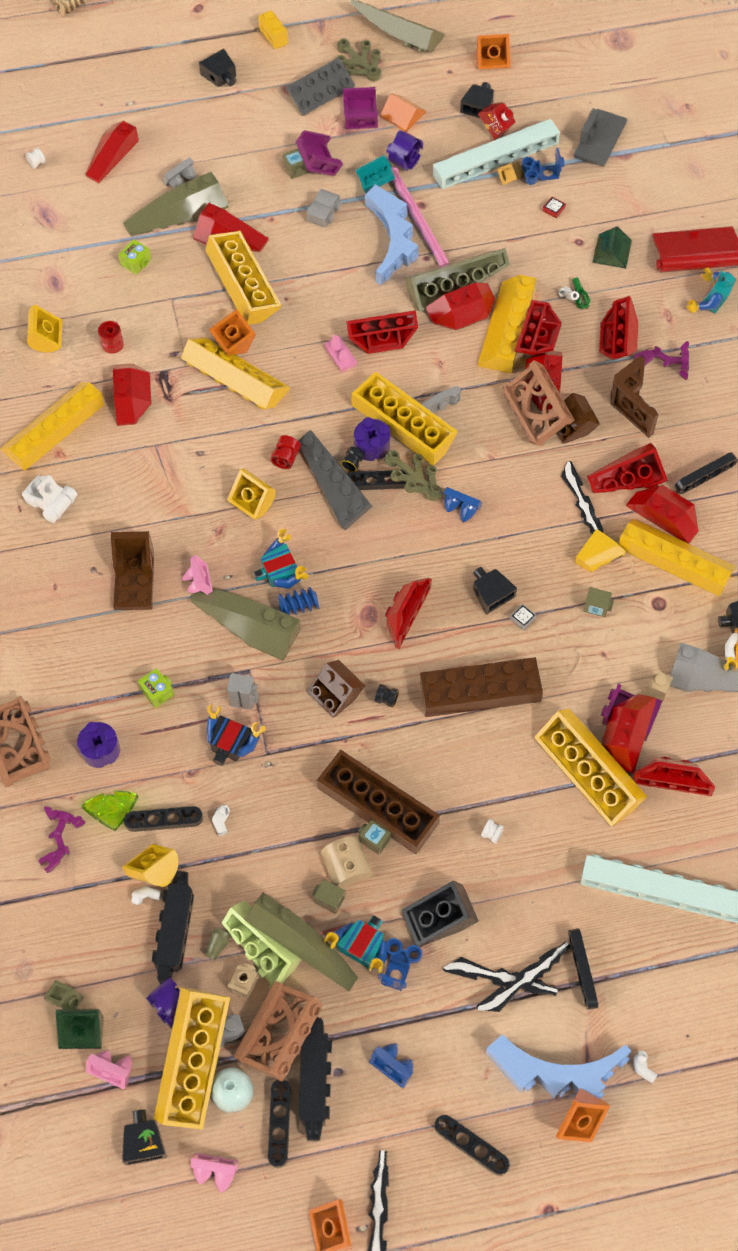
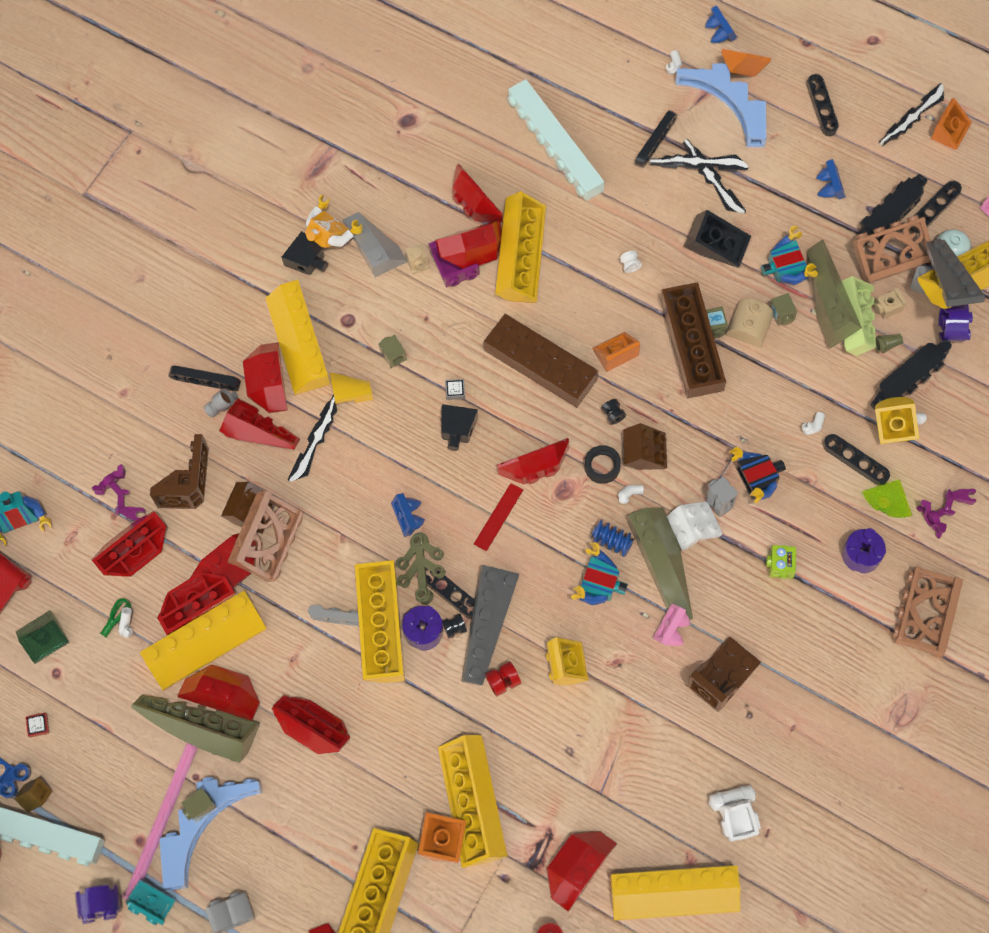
camera: 135 degrees left, 5 degrees up
bright pink tile [324,335,357,373] -> none
blue piece [378,938,422,991] -> none
none -> olive brick [181,787,217,823]
none -> light grey piece [204,389,238,417]
none -> red sticker [473,483,524,551]
none -> black tyre [585,445,621,484]
none -> orange slope [592,332,640,372]
none -> white arm [618,485,643,504]
none -> white bracket [666,502,722,551]
none -> blue tile [705,5,738,43]
none -> dark grey wing [926,239,985,307]

